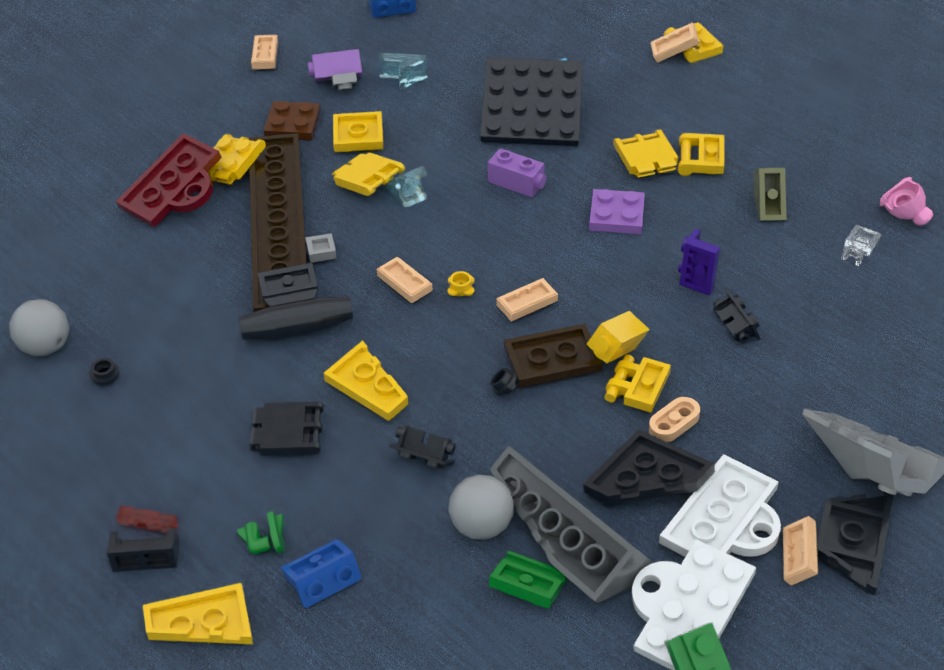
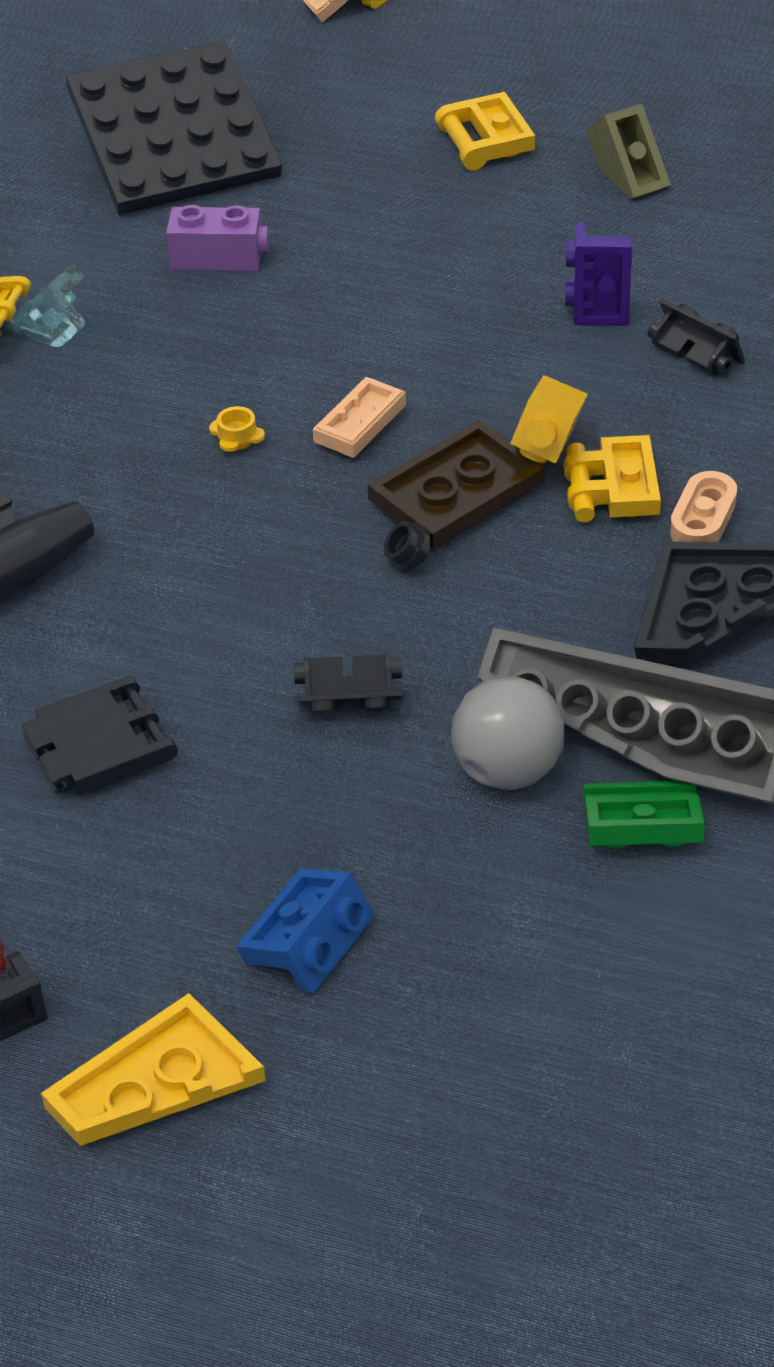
camera: 25 degrees left, 0 degrees up
green piece [237,511,285,555] -> none
yellow wing [323,340,408,421] -> none
light nougat plate [377,257,433,303] -> none
medium lavender plate [589,189,645,234] -> none
yellow plate [613,129,678,178] -> none

